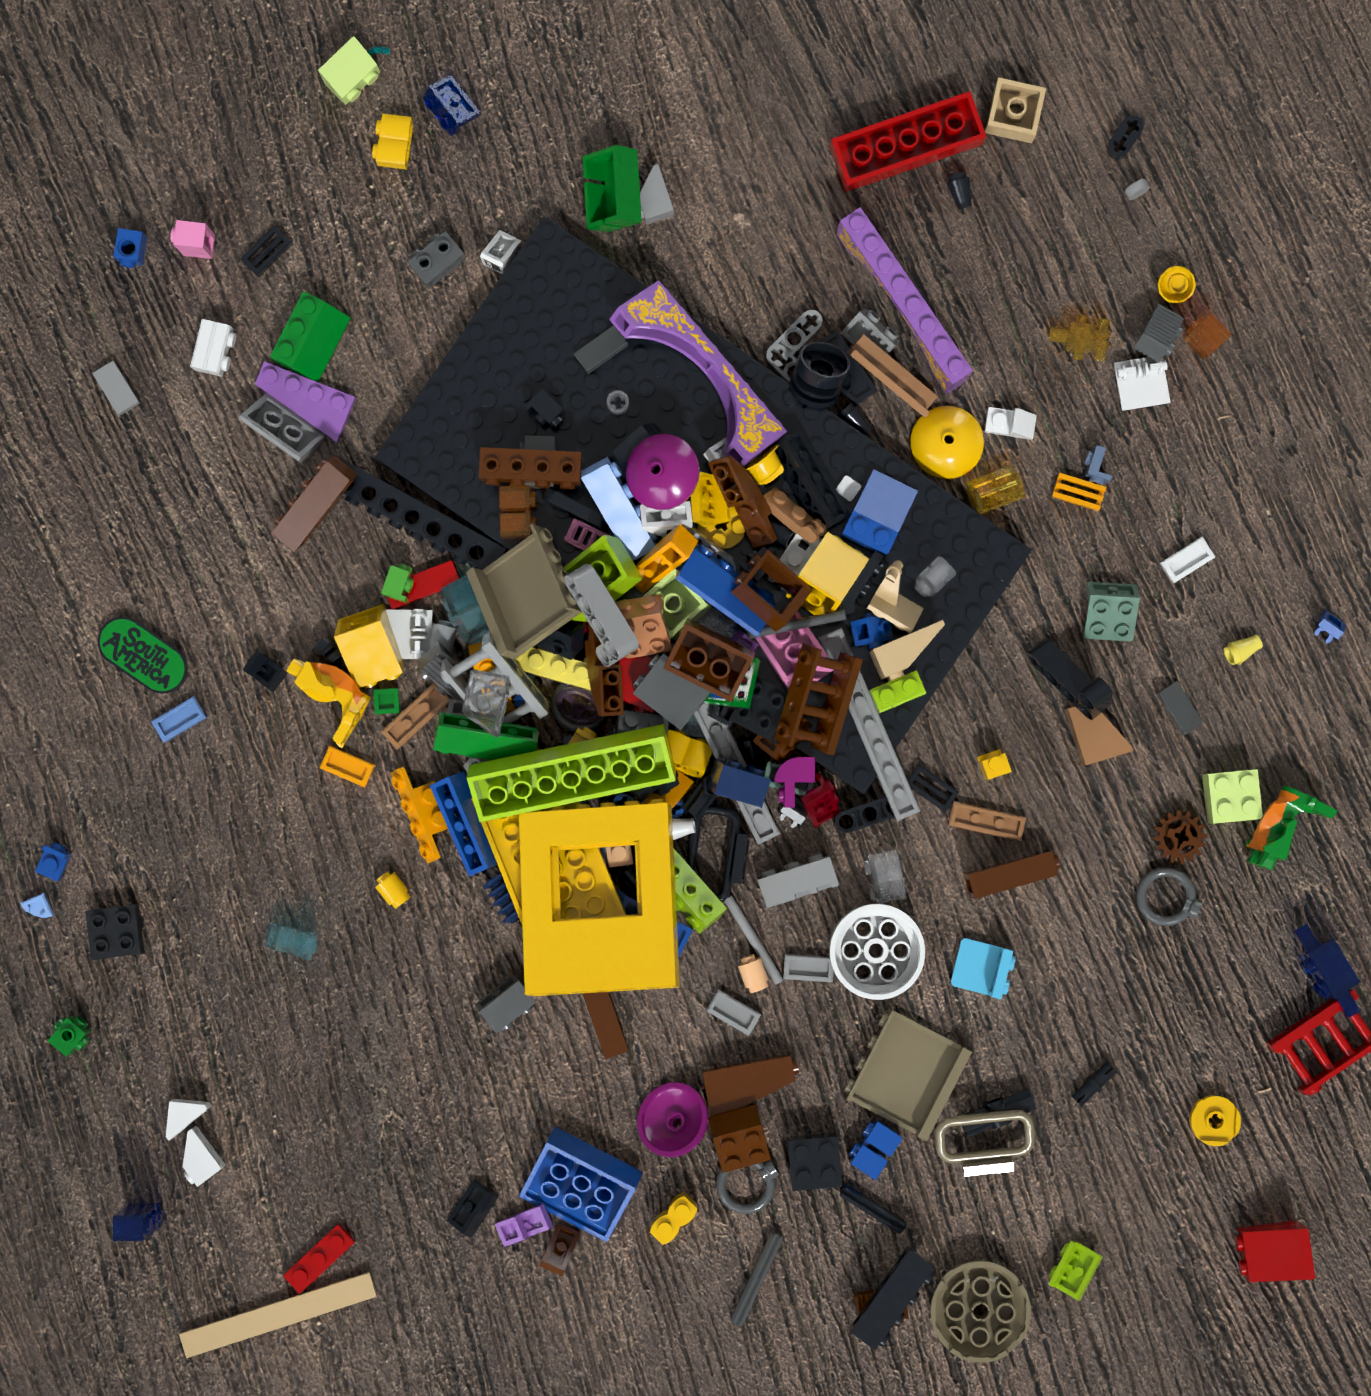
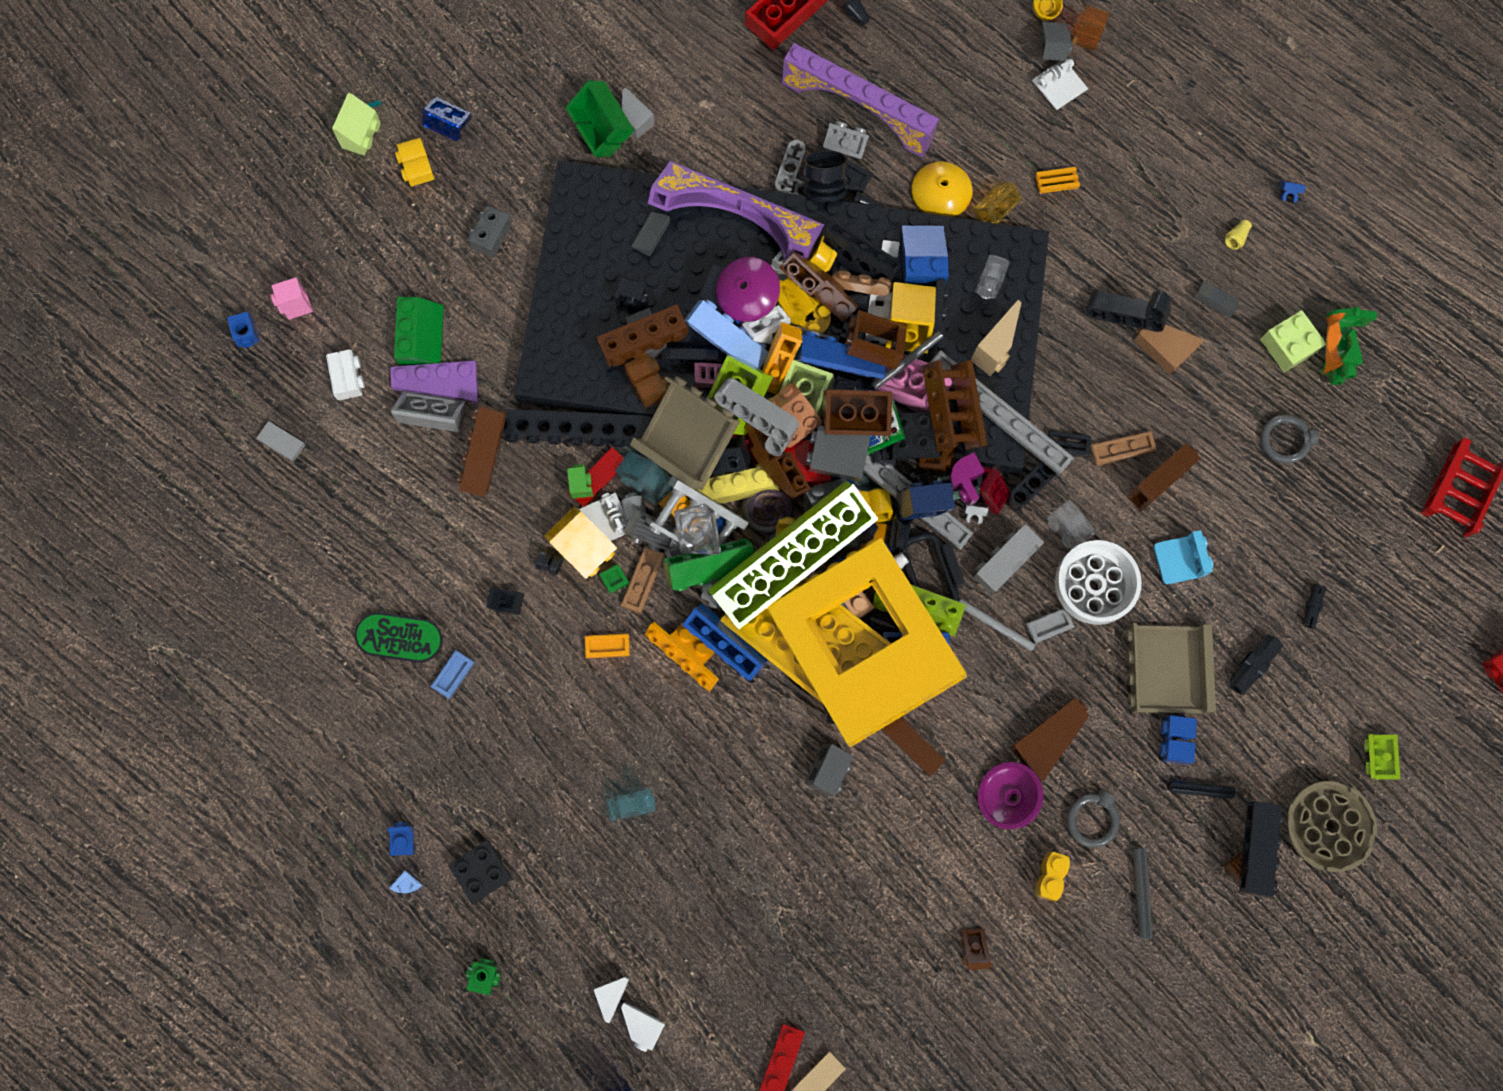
camera: 35 degrees left, 10 degrees down
black tile [240,225,293,278] -> none
yellow hips [287,659,371,748] -> none
yellow brick [375,871,411,909] -> none
black slope [447,1179,499,1237] -> none
white slope [480,230,521,274] -> none
dark blue piece [483,873,520,924] -> none
medium lavender slope [495,1203,553,1247] -> none
blue slope [519,1127,643,1242] -> none
clear bush [607,390,629,415] -> none
light grey tile [706,989,761,1036] -> none
reddish brown brick [708,1104,771,1173] -> none
light nougat brick [737,954,769,993] -> none
black brick [787,1133,842,1191] -> none
medium nougat fence [847,333,938,417] -> none
blue brick [851,612,893,649] -> none
tan plate [867,560,924,634] -> none
lime brick [869,670,926,714] -> none
dark tan bar [935,1110,1035,1177] -> none
yellow brick [977,749,1012,780] -> none
white slope [984,407,1037,440] -> none
clear yellow piece [1048,315,1111,361] -> none
sand blue bracket [1084,445,1112,486] -> none
sand green bracket [1084,582,1140,641] -> none
reddish brown gear [1152,810,1207,864] -> none
white tile [1159,537,1215,584] -> none
yellow plate [1189,1095,1241,1146] -> none
clear blue brick [1294,923,1361,1018] -> none

